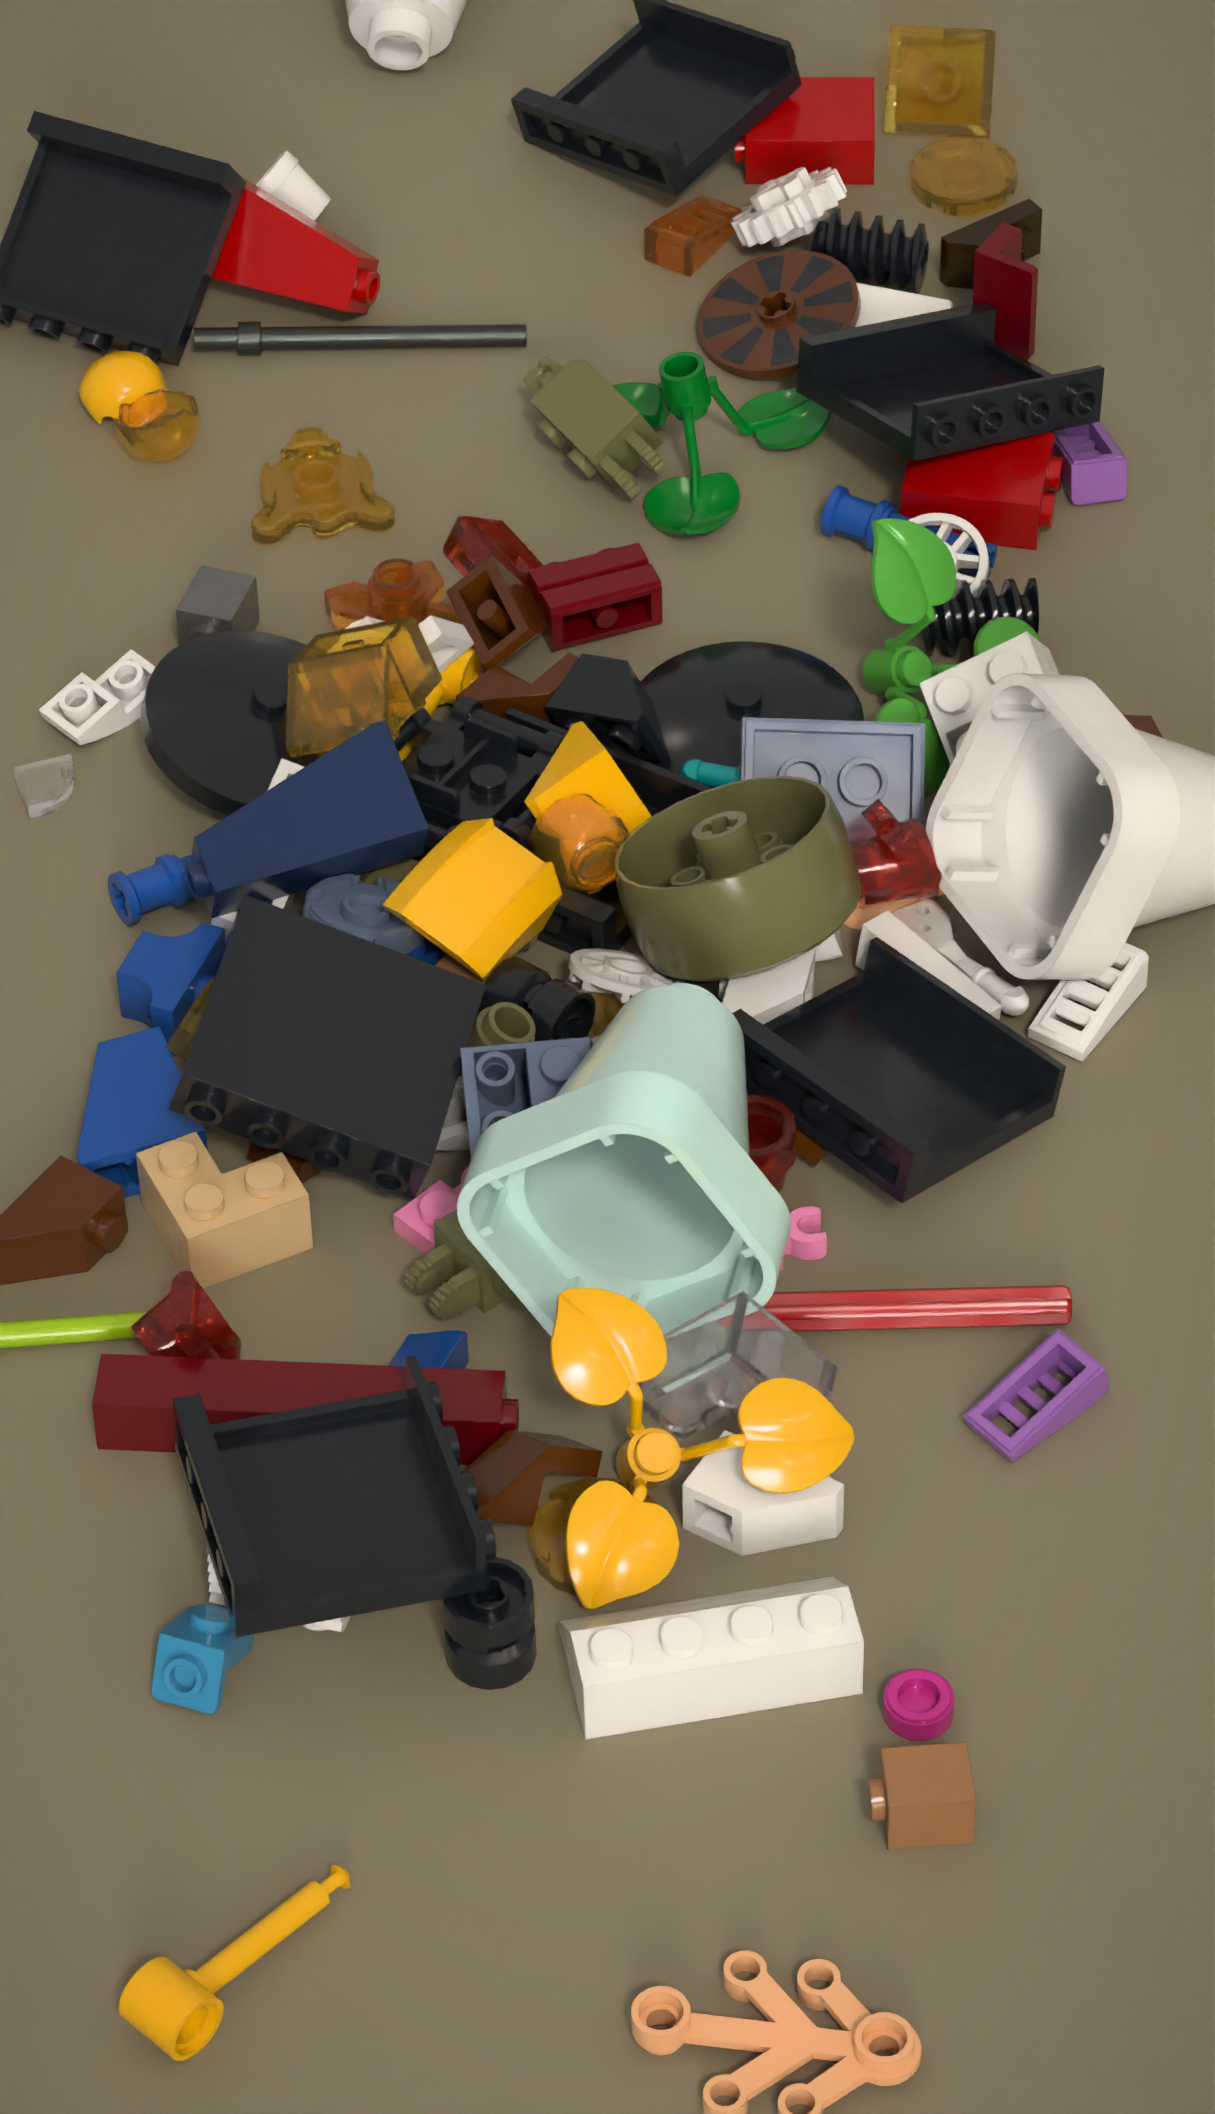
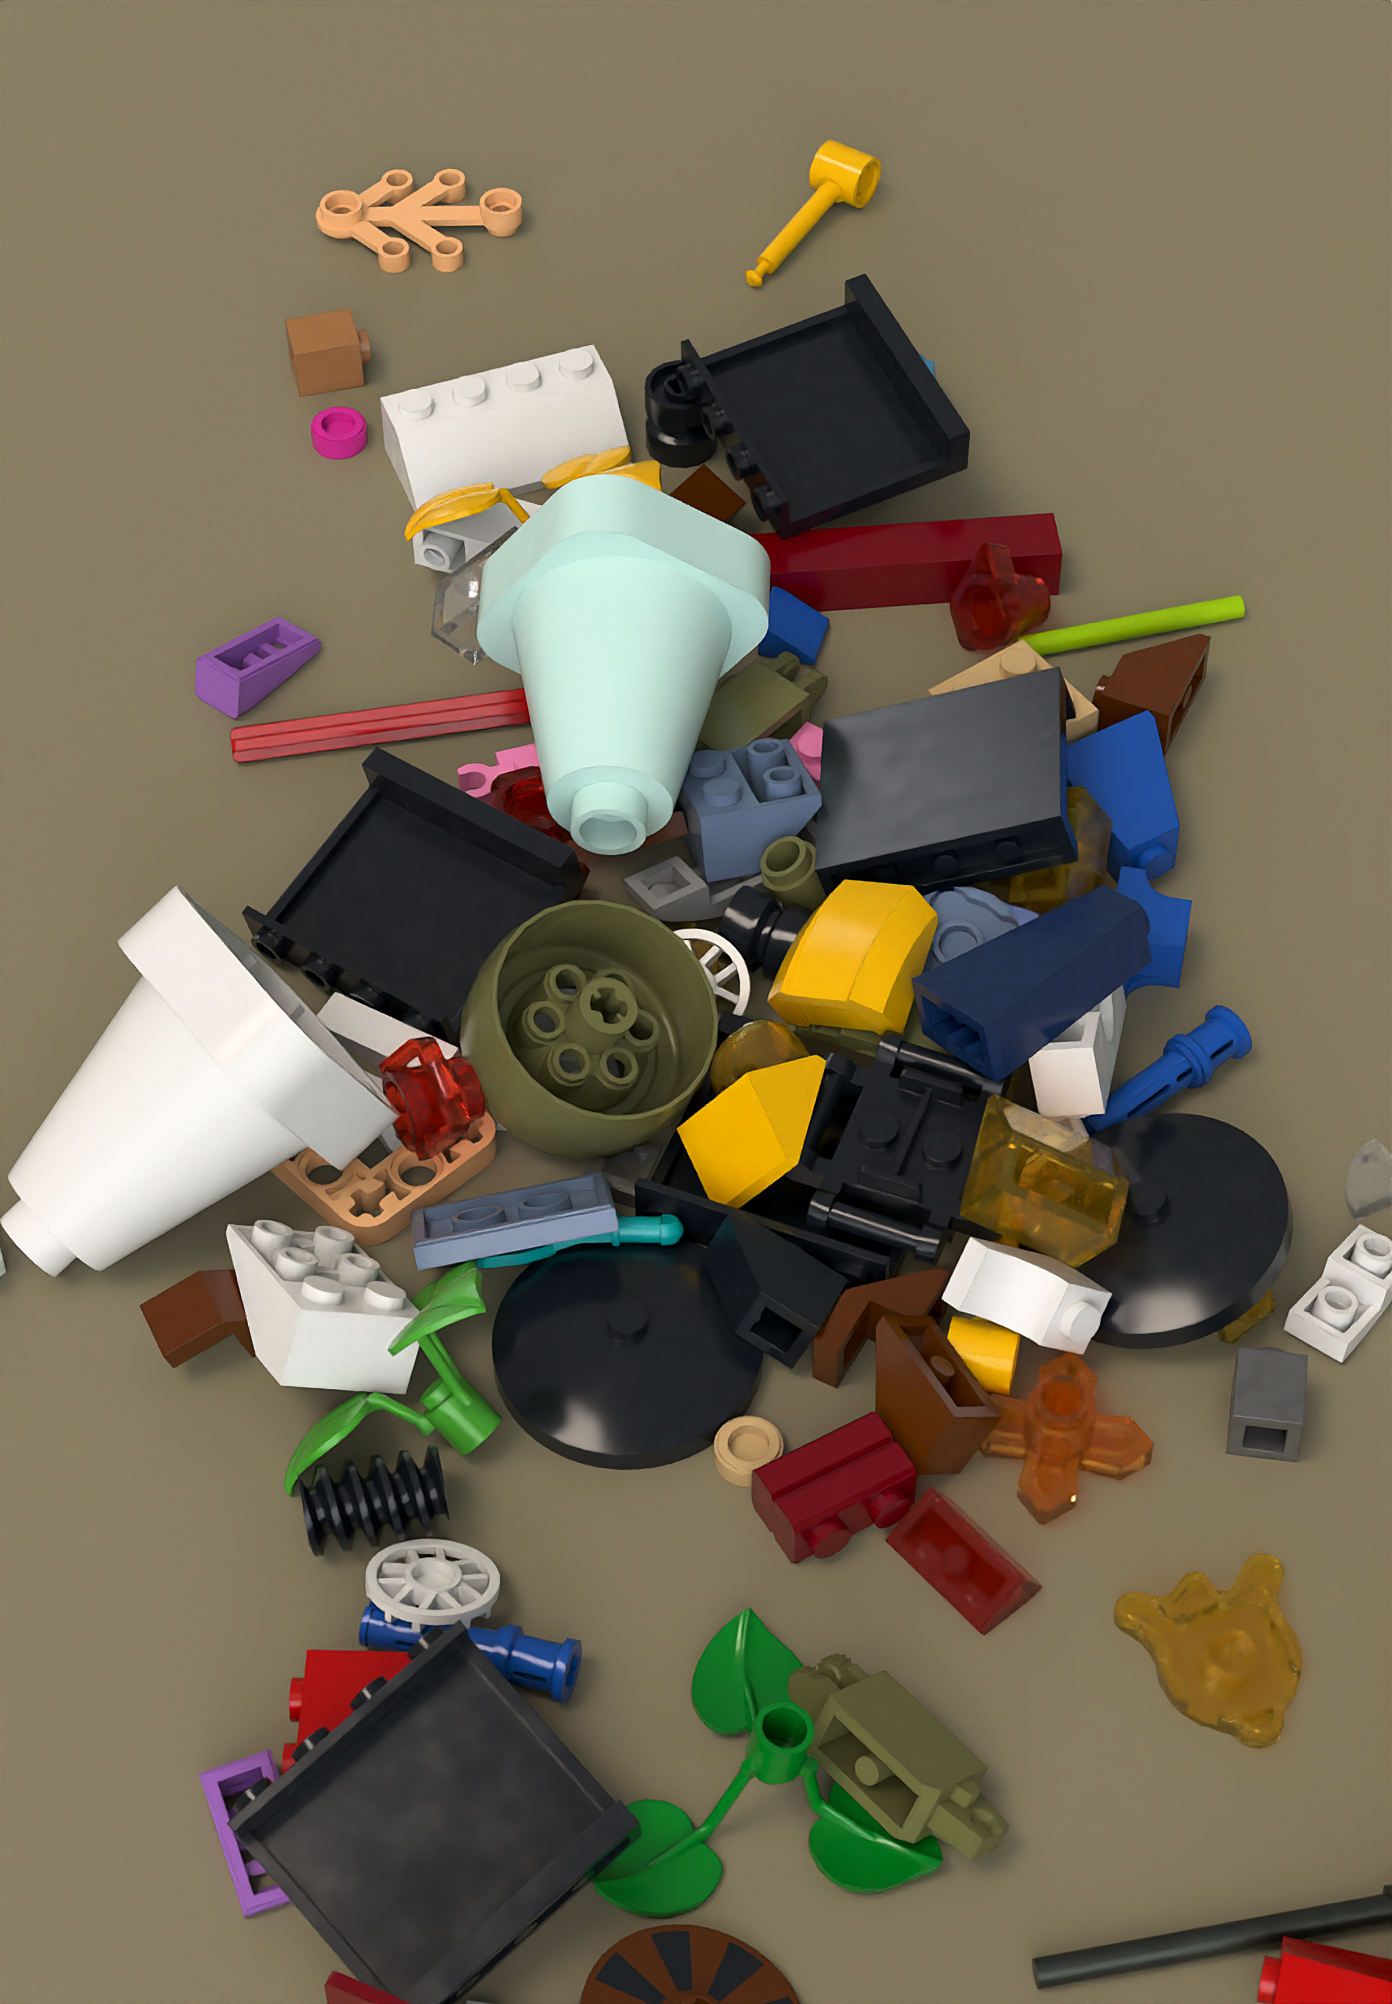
camera: 170 degrees right, 5 degrees up
none -> tan tile [714,1416,783,1488]

